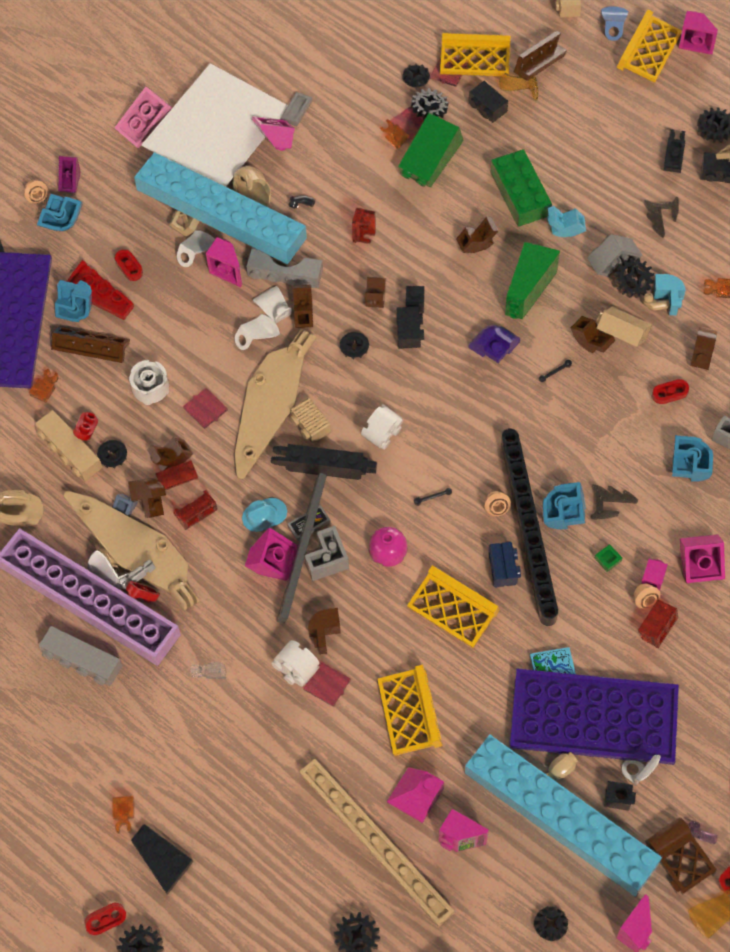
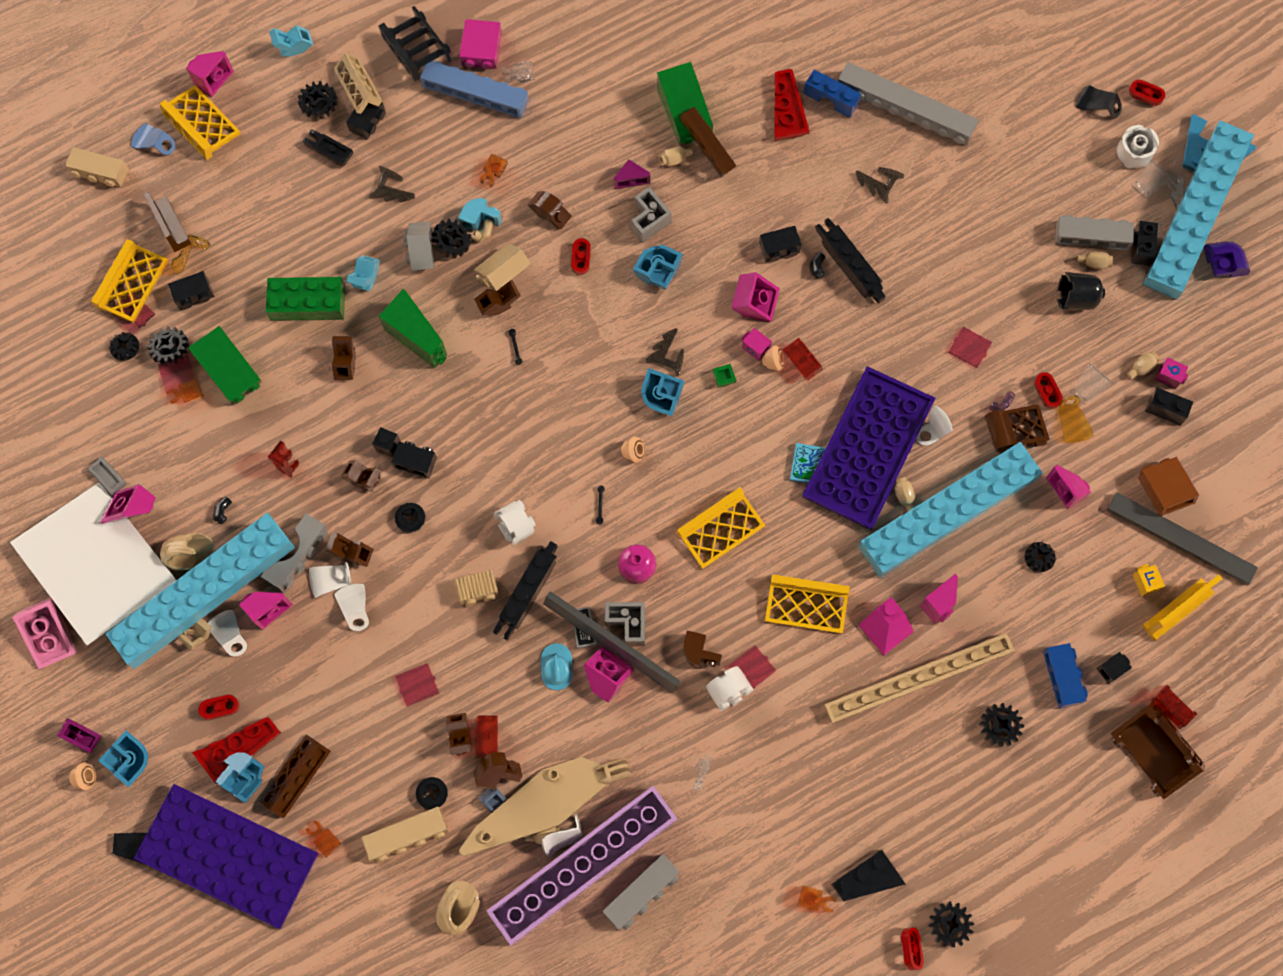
camera: 70 degrees left, 10 degrees up
red plate [73,412,98,441] -> none
light grey axle [119,560,156,589] -> none
red plate [125,581,160,603] -> none
white brick [129,360,169,405] -> none
clear red hinge [173,490,217,530] -> none
tan wing [235,329,316,479] -> none
dark purple brick [468,325,520,364] -> none
dark blue brick [488,542,521,588] -> none
black beam [501,428,558,626] -> none
black brick [604,781,636,811] -> none

